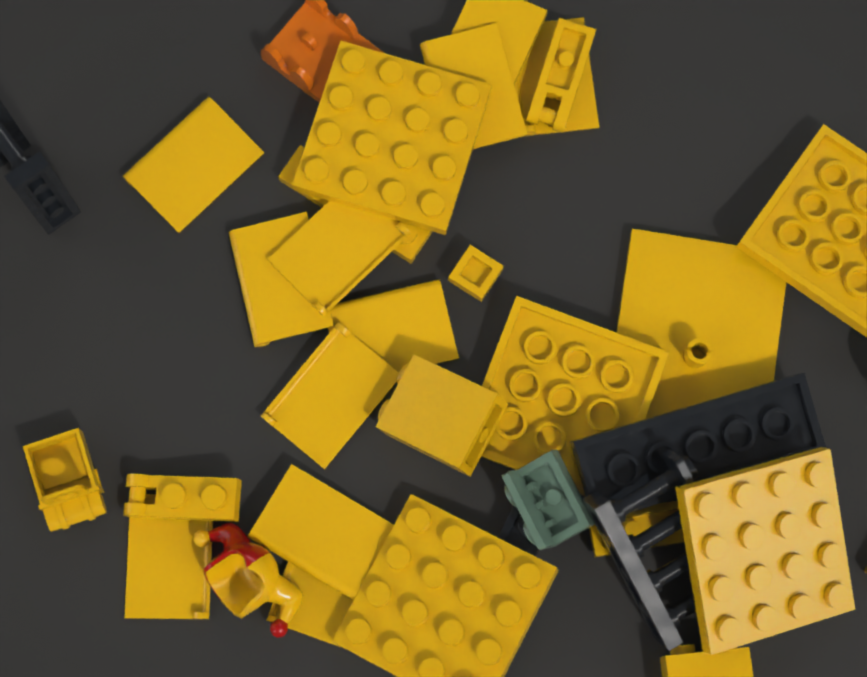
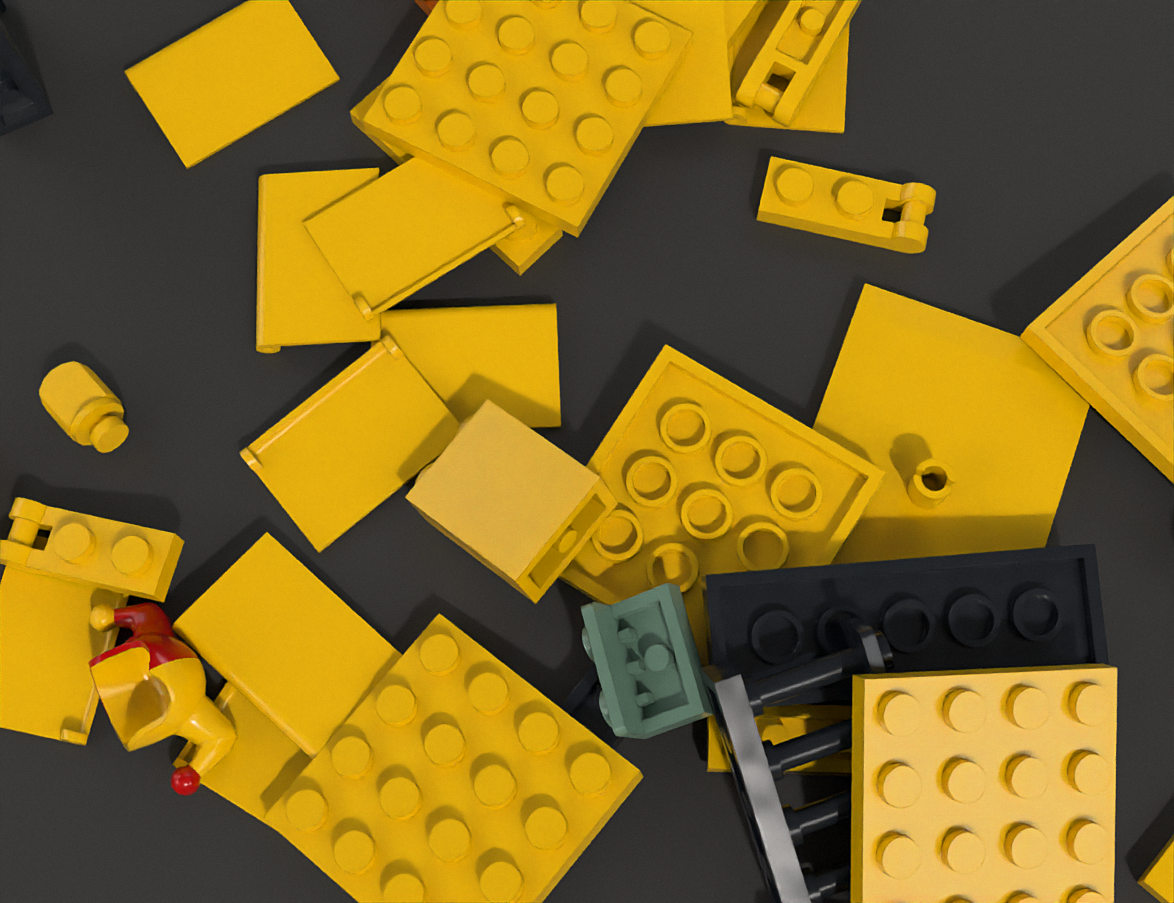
camera: 15 degrees right, 5 degrees down
yellow plate [448,245,504,302] -> none
none -> yellow arm [39,361,129,453]
none -> yellow plate [756,156,936,254]

